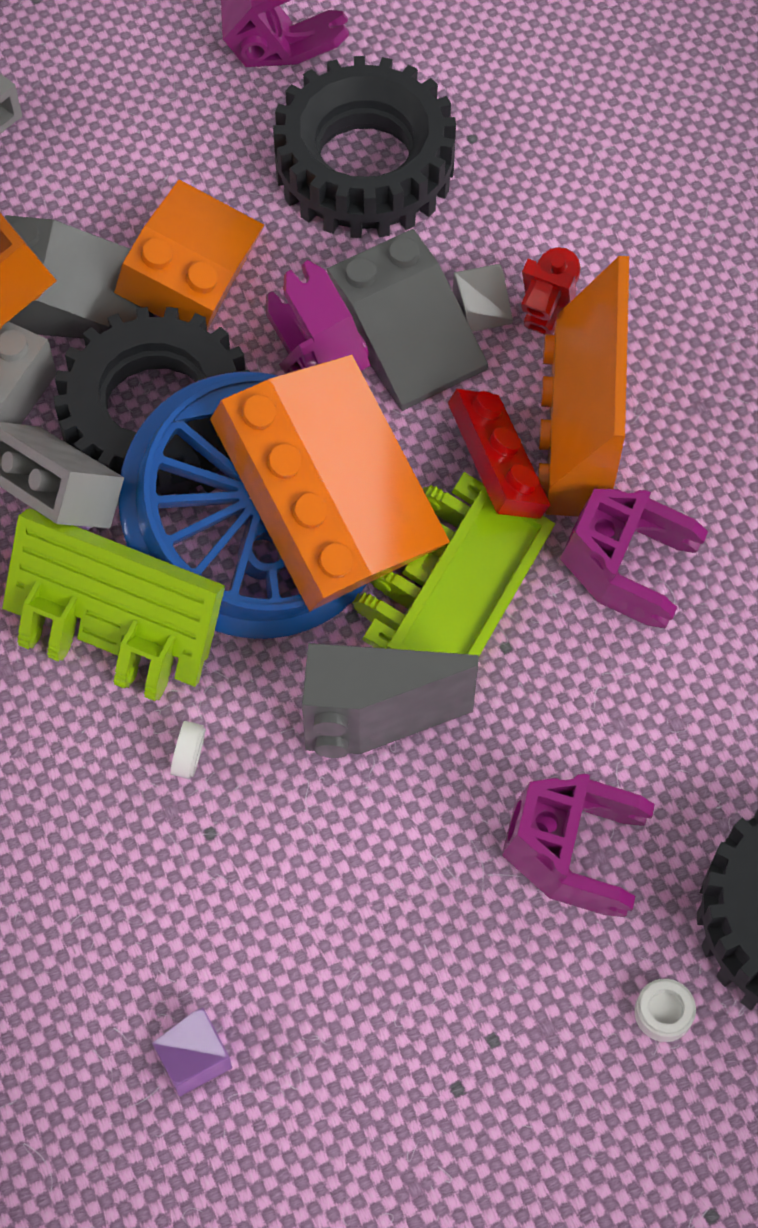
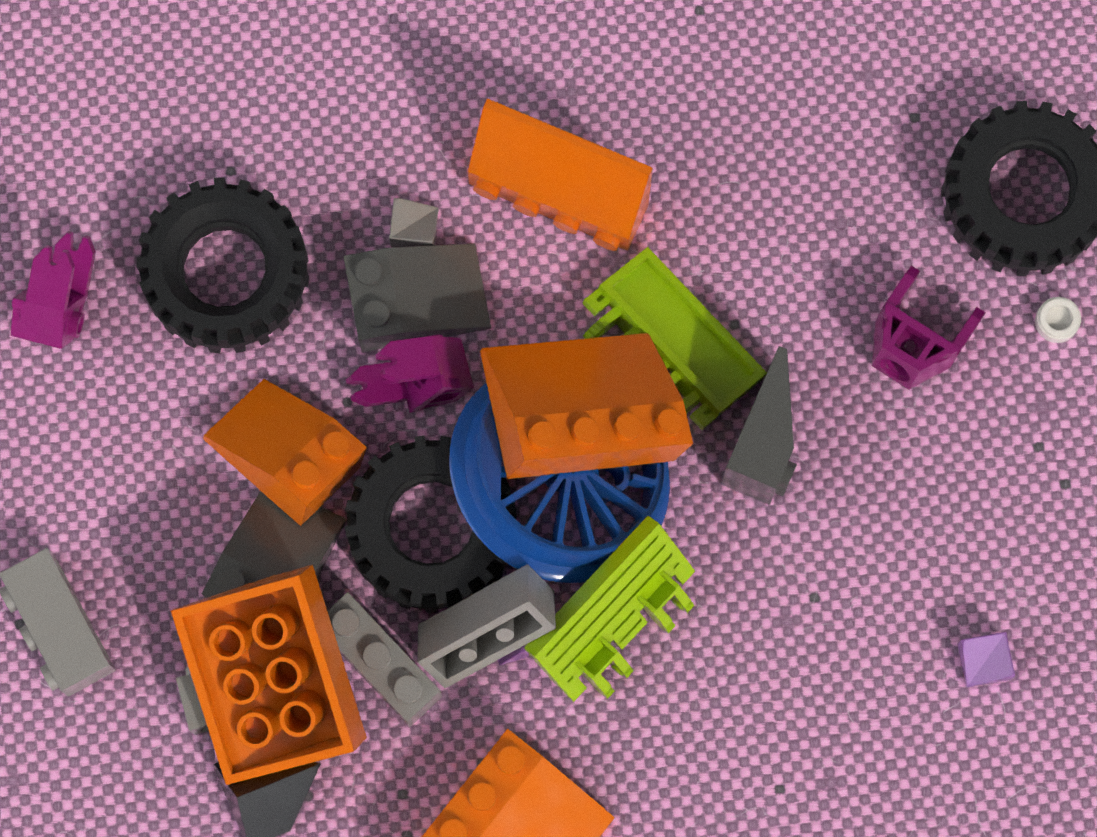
camera: 70 degrees left, 15 degrees up
white tile [170,721,206,779] -> none
red plate [448,388,550,519] -> none
red hips [521,247,581,335] -> none
magenta piece [560,489,708,628] -> none

